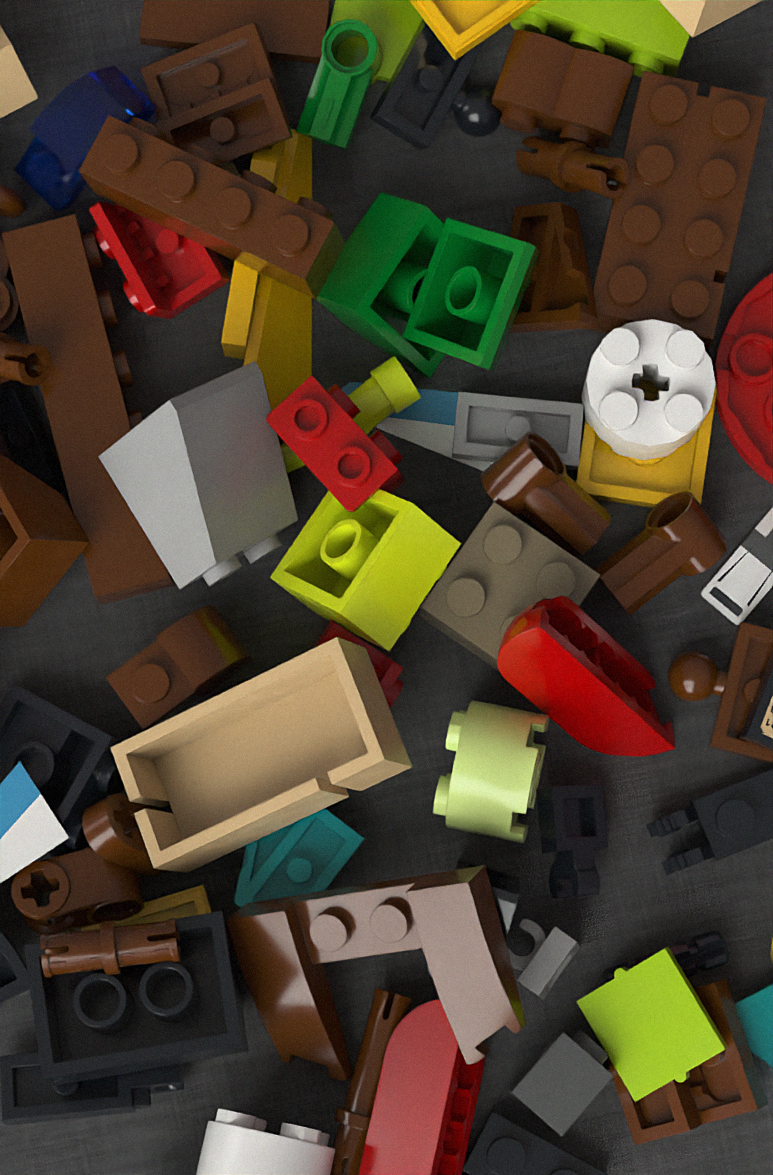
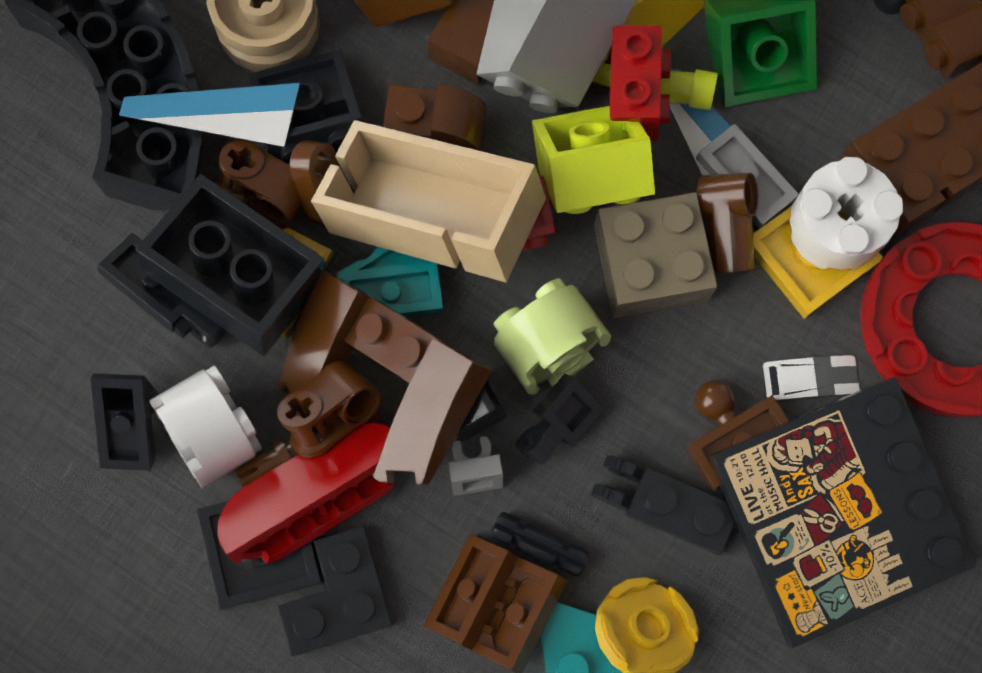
camera: 40 degrees right, 5 degrees down
reddish brown pin [40,918,181,978] -> none
green slope [402,218,540,372] -> none
red brick [497,596,676,757] -> none
reddish brown wing [509,202,598,333] -> none
dark grey brick [509,1030,613,1137] -> none
reddish brown pin [516,136,631,199] -> none
lime piece [576,947,728,1102] -> none
reddish brown piece [594,491,728,616] -> none
none -> reddish brown piece [277,360,381,458]

